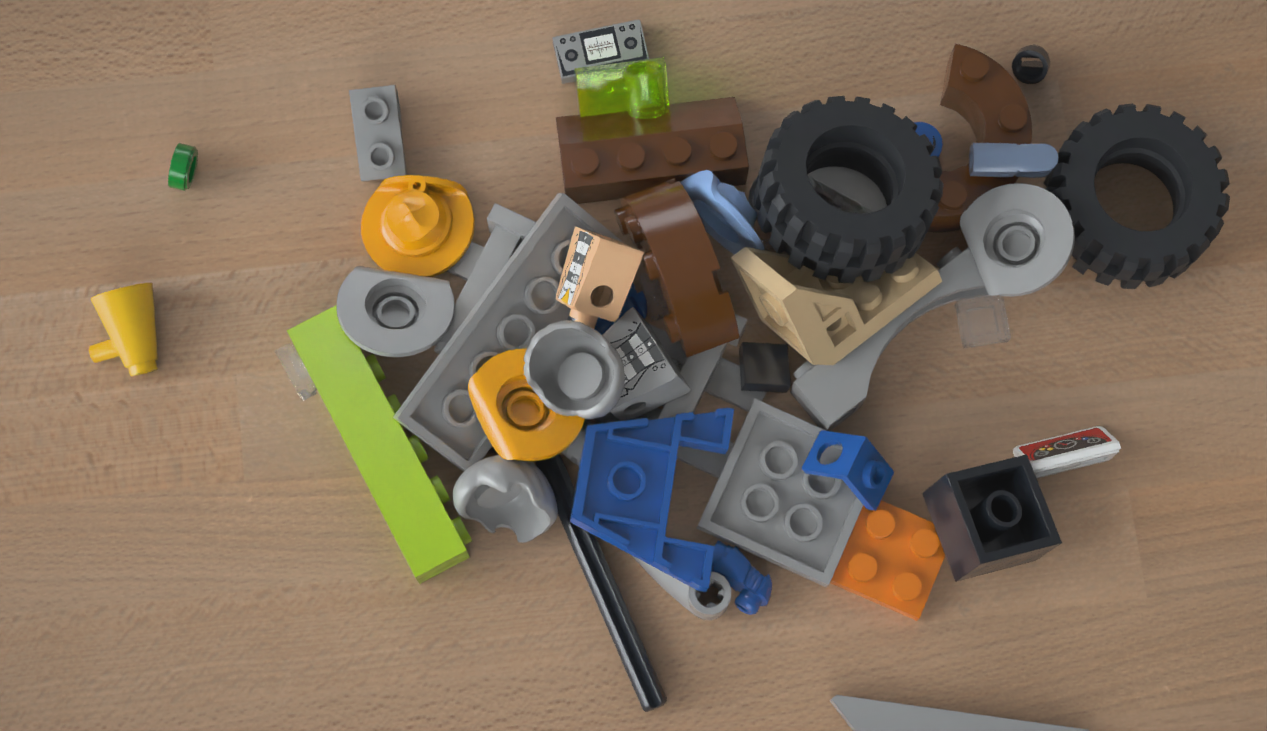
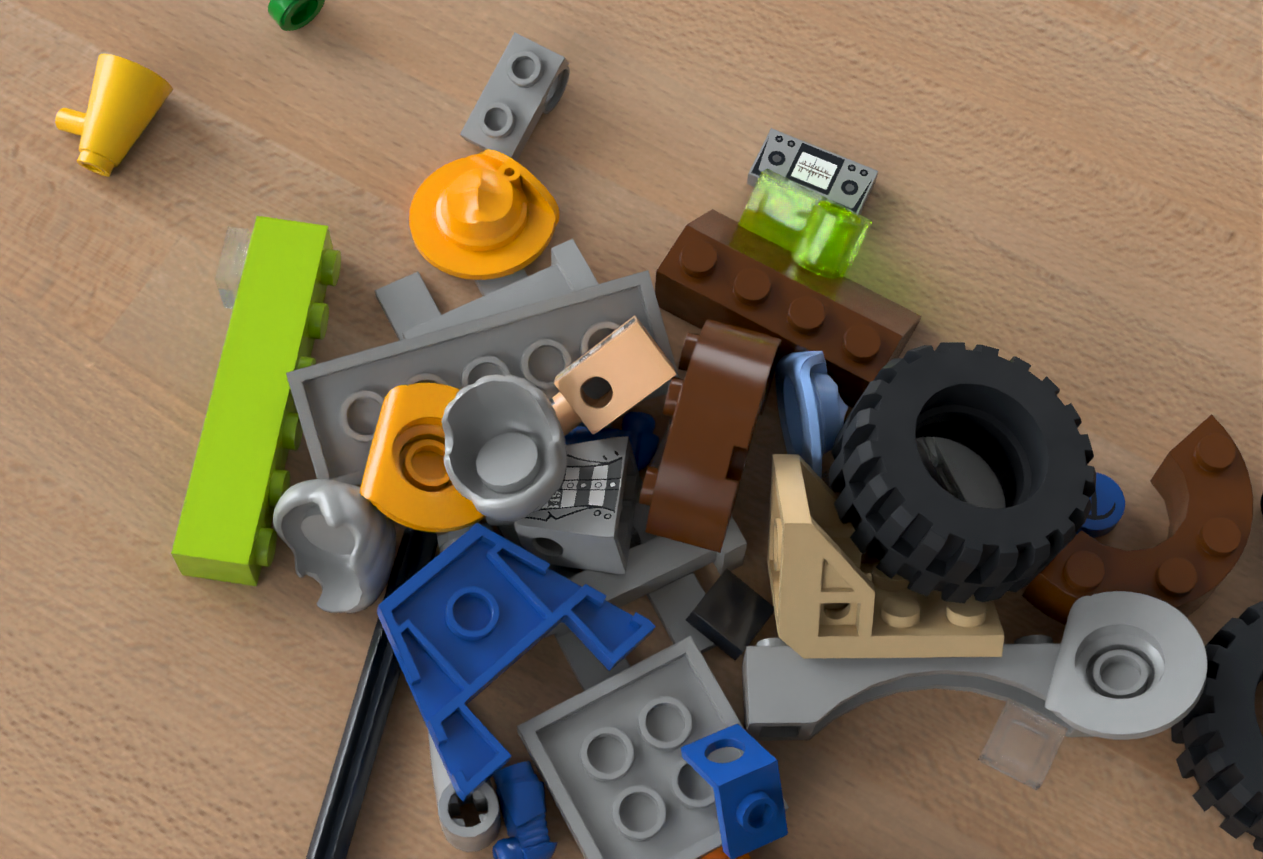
camera: 35 degrees right, 10 degrees down
light grey hat [336,266,454,357] -> none
sand blue bar [969,143,1059,178] -> none

